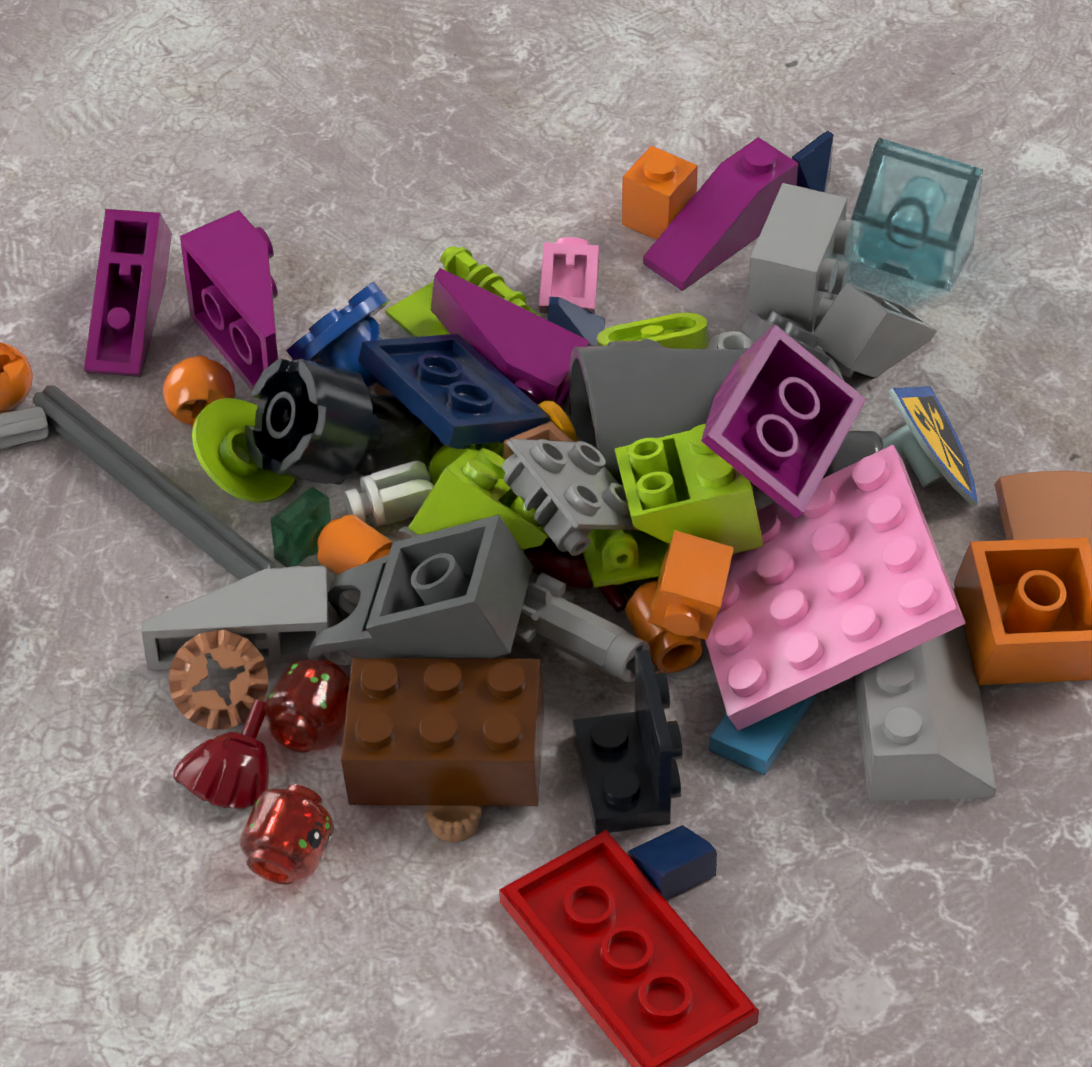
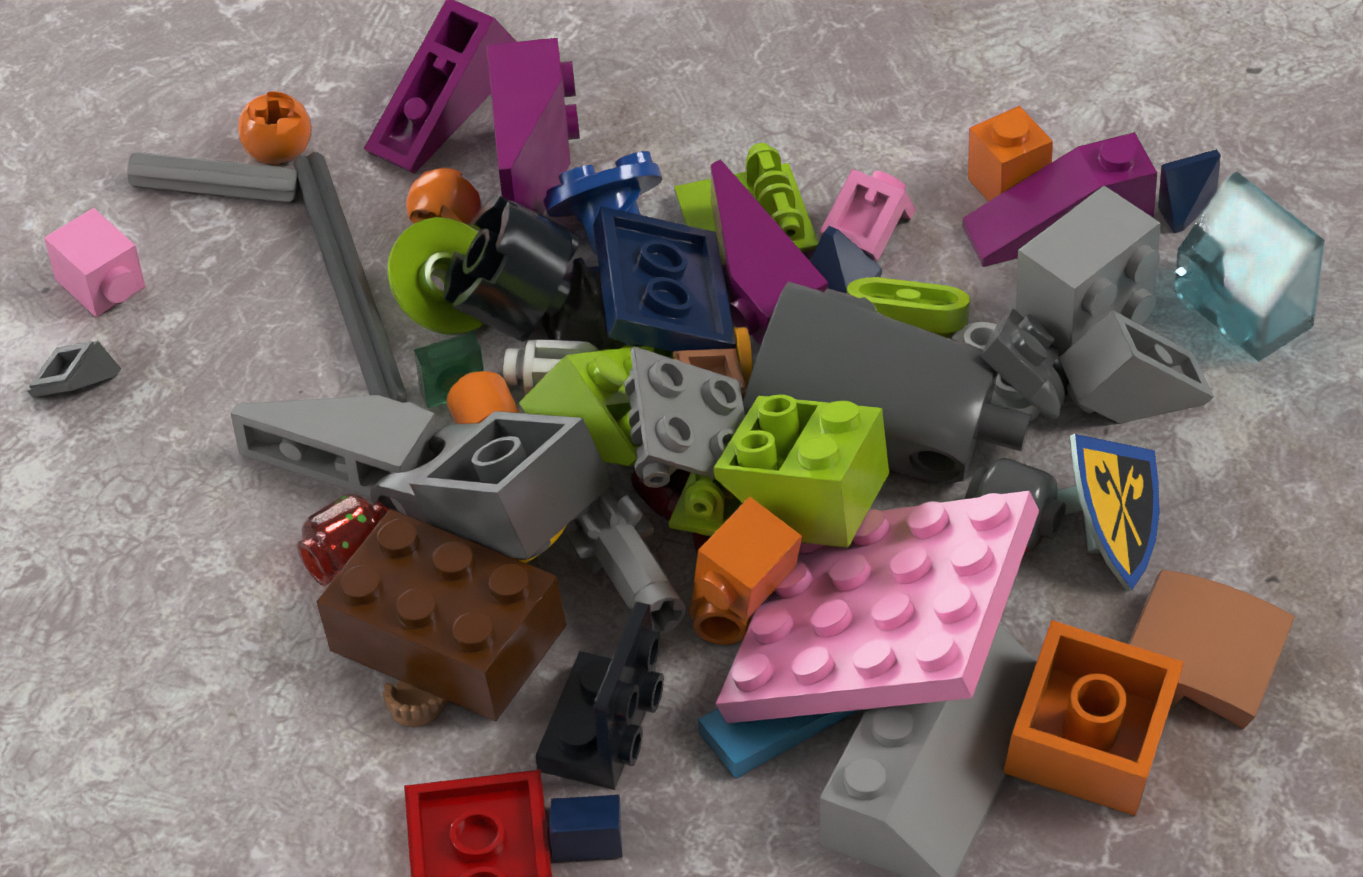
camera: 30 degrees right, 0 degrees up
nougat gear [169,630,268,730] -> none
dark red piece [173,700,269,810] -> none
clear red head [239,784,334,885] -> none
magenta slope [701,324,867,518] -> none

